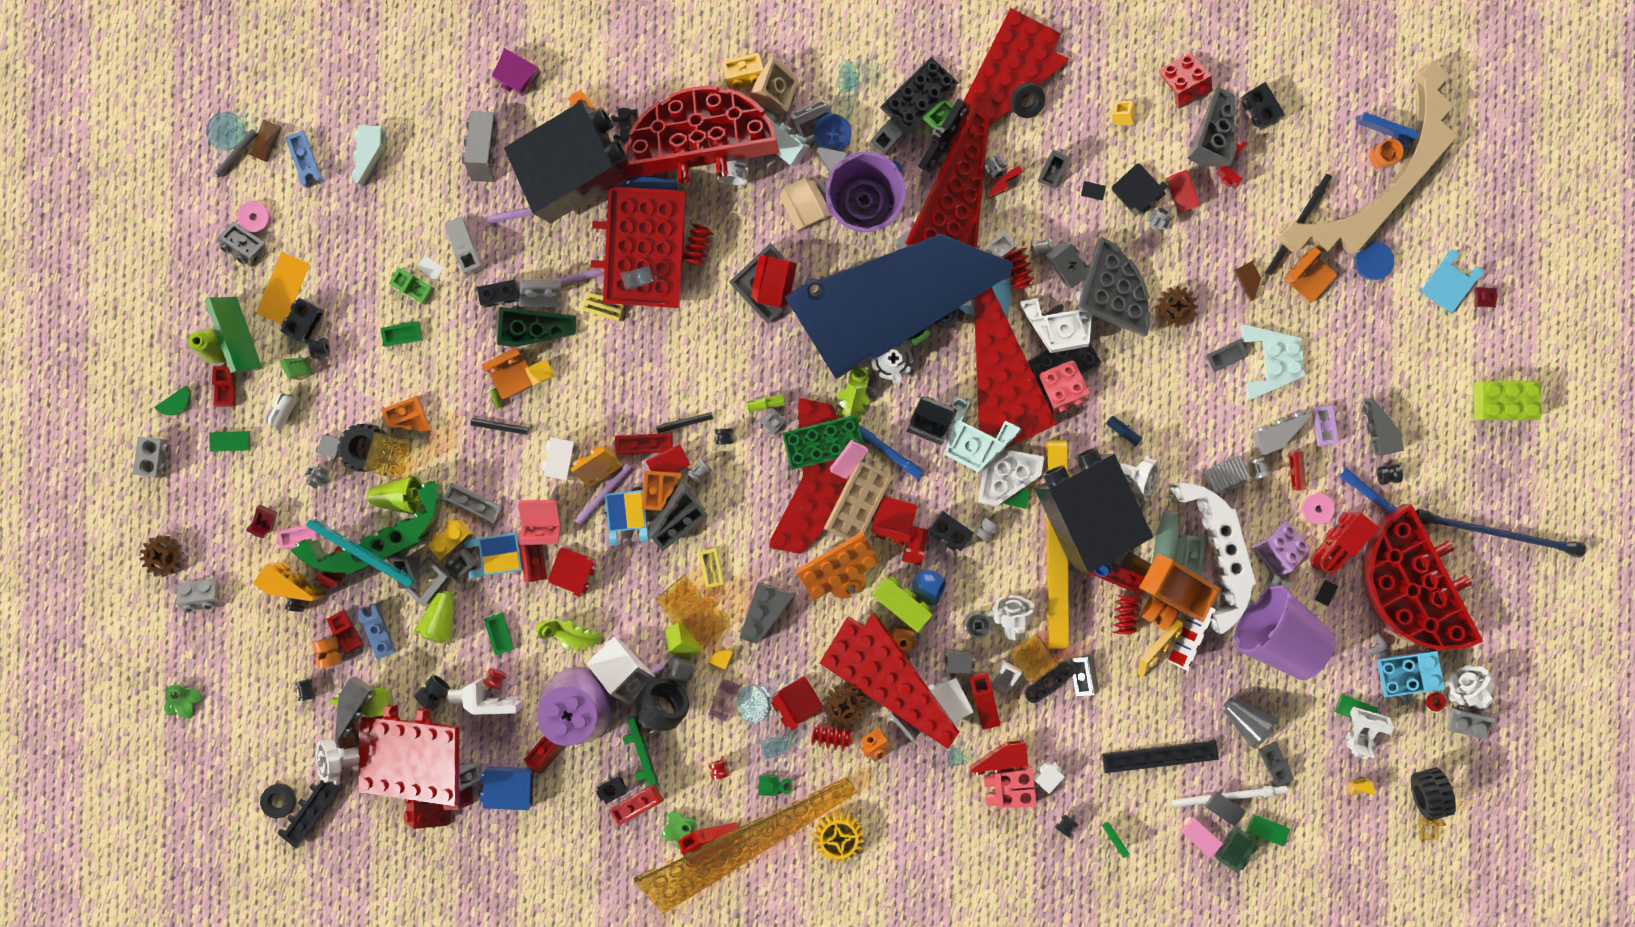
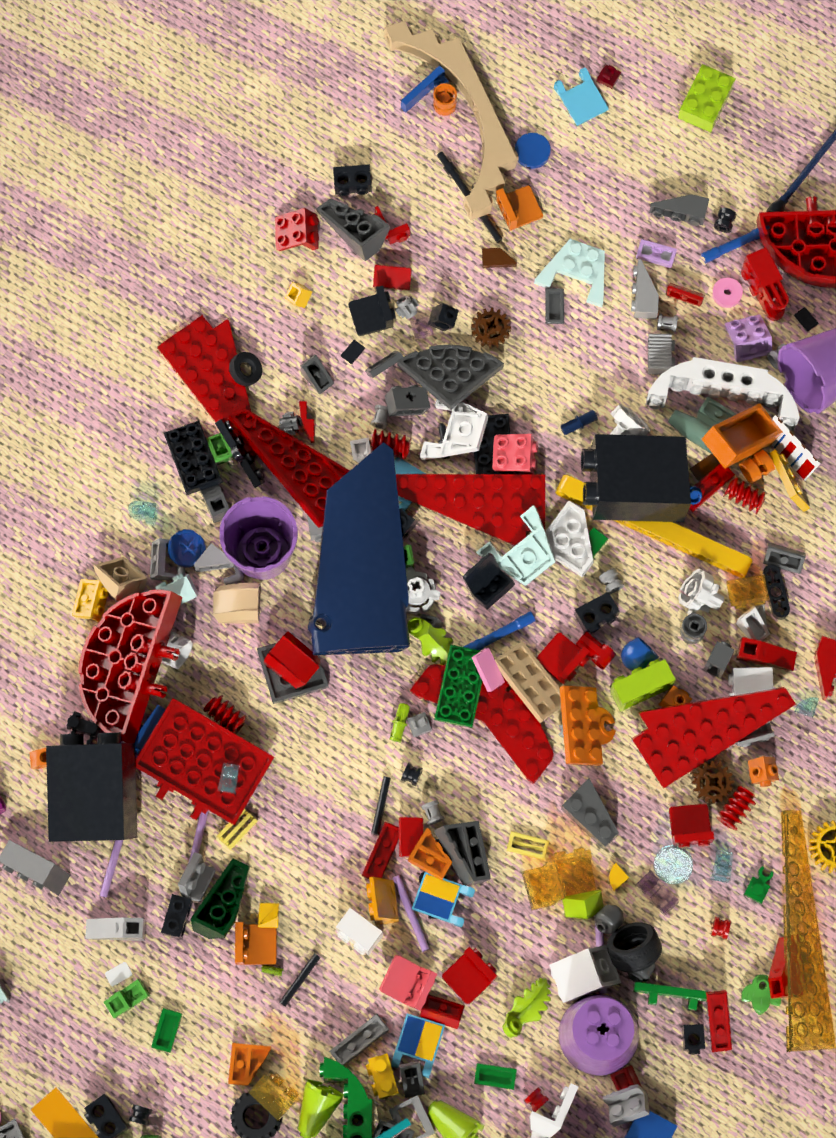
camera: 65 degrees left, 15 degrees down
none -> dark grey tile [365,351,404,378]
none -> black brick [428,303,459,331]
none -> light grey bracket [603,1084,649,1127]

